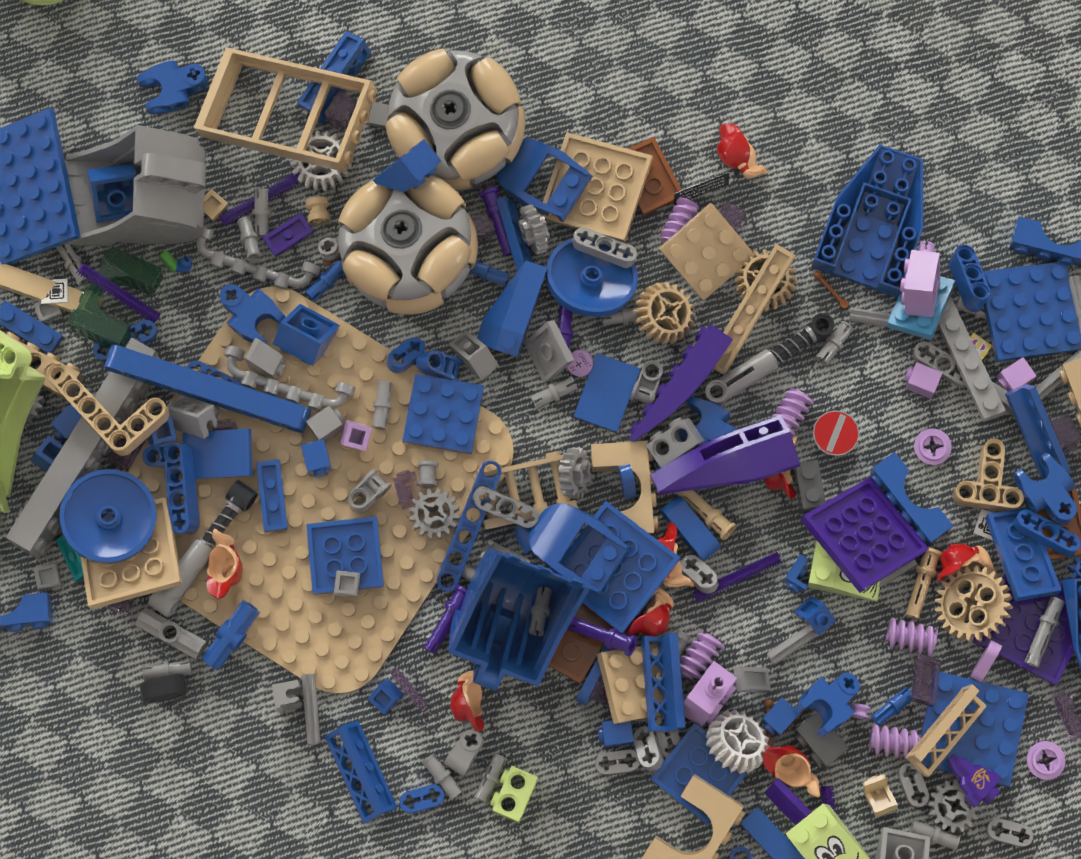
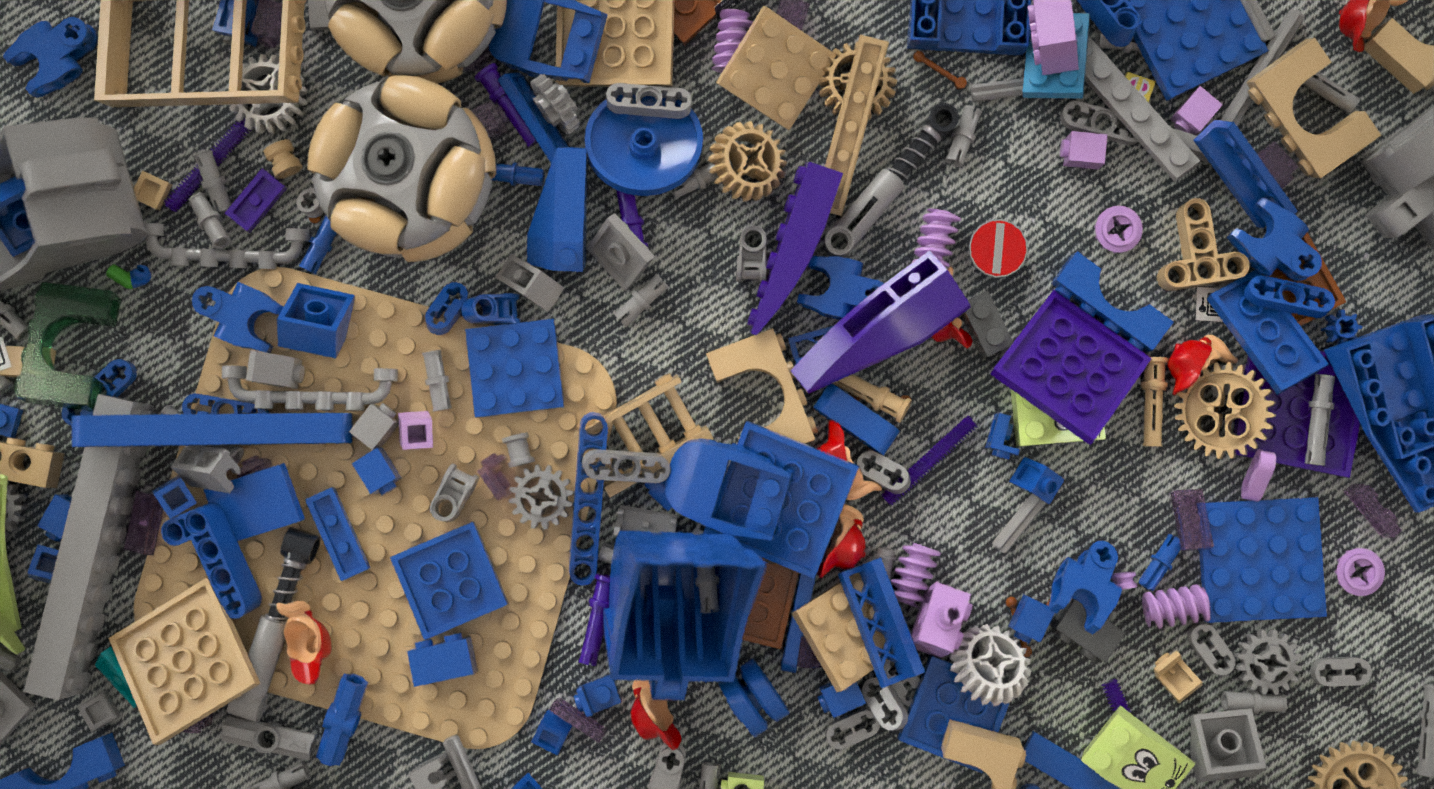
camera: 10 degrees left, 10 degrees up
tan beam [46,363,169,456] -> none
blue dish [60,469,157,564] -> none
dark purple axle [76,263,161,323] -> none
light grey tile [334,570,361,598] -> none
blue slope [373,139,441,192] -> none
light grey gear [558,447,592,499] -> none
lavender piece [567,350,593,377] -> none
dark purple pin [567,616,637,657] -> none
blue tile [573,353,641,434] -> none
blue beam [618,464,637,500] -> none
light grey brick [646,417,704,468] -> none
light grey tile [733,666,771,693] -> none
light nougat hair [763,746,820,797] -> none
dark purple tile [764,778,812,825] -> none
lavender piece [885,617,938,657] -> none
tan fence [905,684,986,777] -> none
dark purple rock [947,754,1001,808] -> none
none -> blue brick [407,633,478,687]
none -> blue bracket [574,674,622,717]
none -> blue wheel [718,658,790,737]

